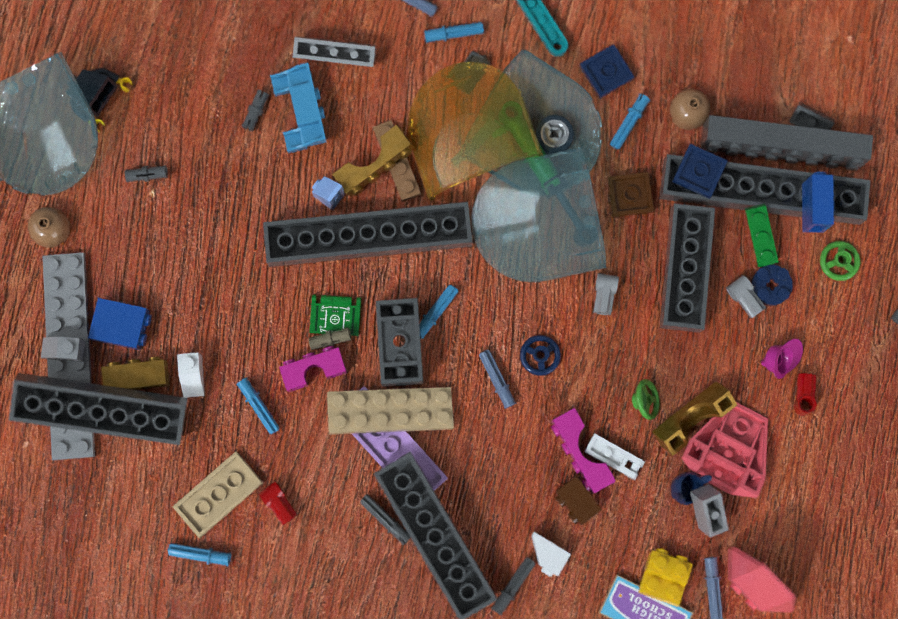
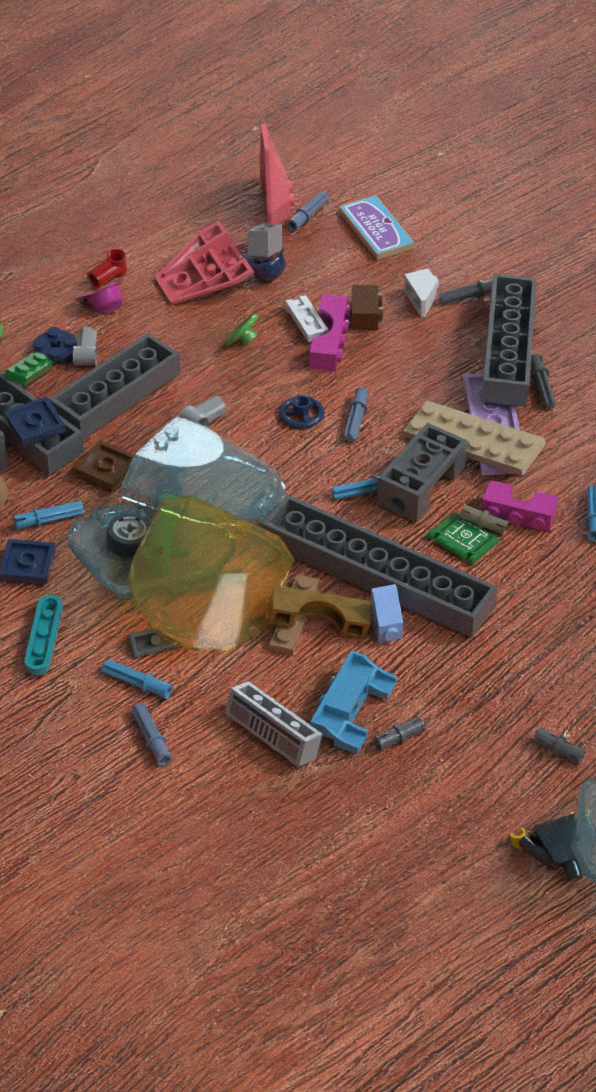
camera: 140 degrees left, 35 degrees down
yellow plate [638,548,693,607] -> none
pearl gold arch [652,381,737,456] -> none

